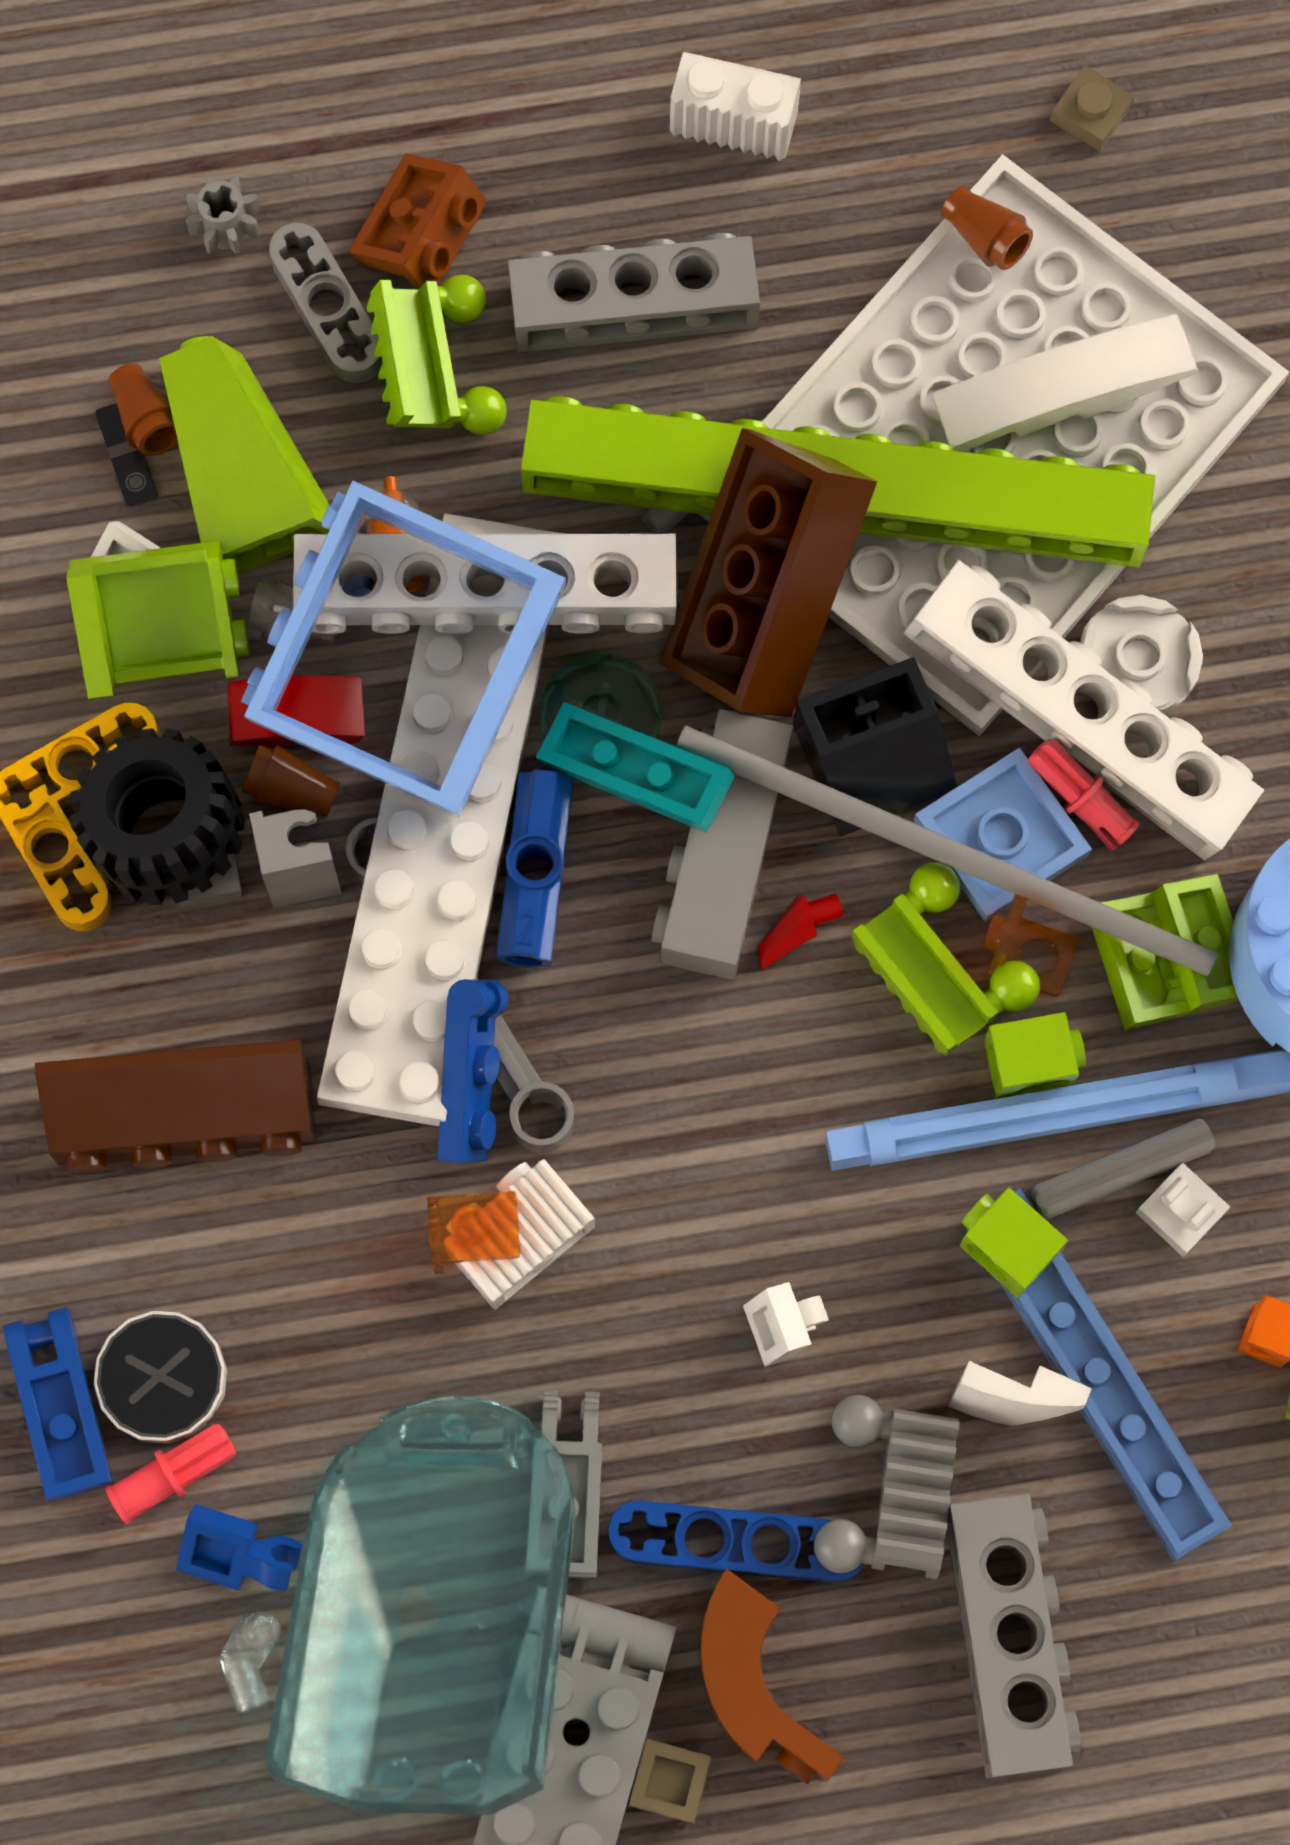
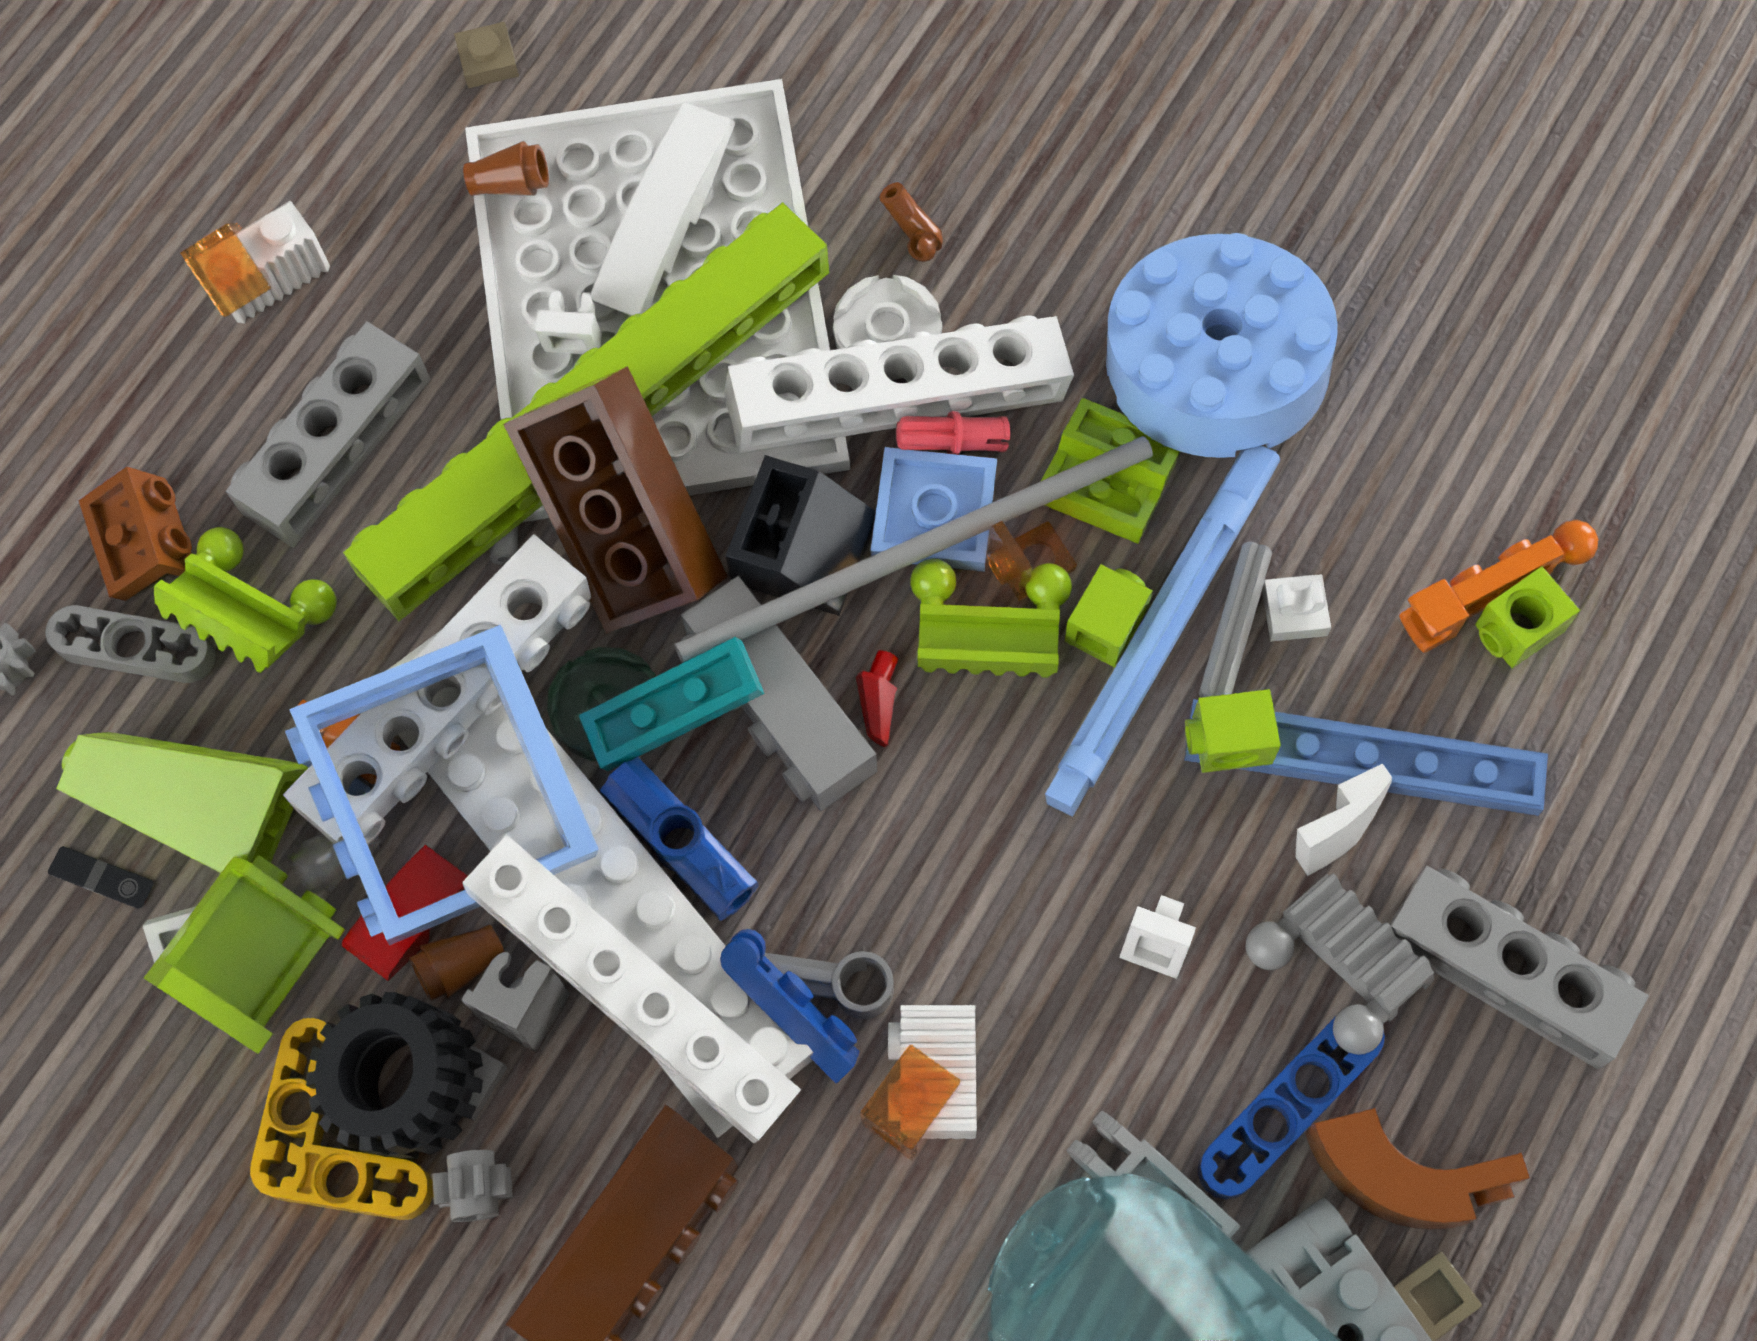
camera: 45 degrees left, 5 degrees down
dark orange cone [108,363,178,456] -> none
none -> clear orange bracket [180,223,271,317]
none -> light grey gear [432,1150,513,1222]
none -> white brick [462,834,801,1143]
none -> white tile [535,291,602,354]
none -> dark orange arm [879,182,943,262]

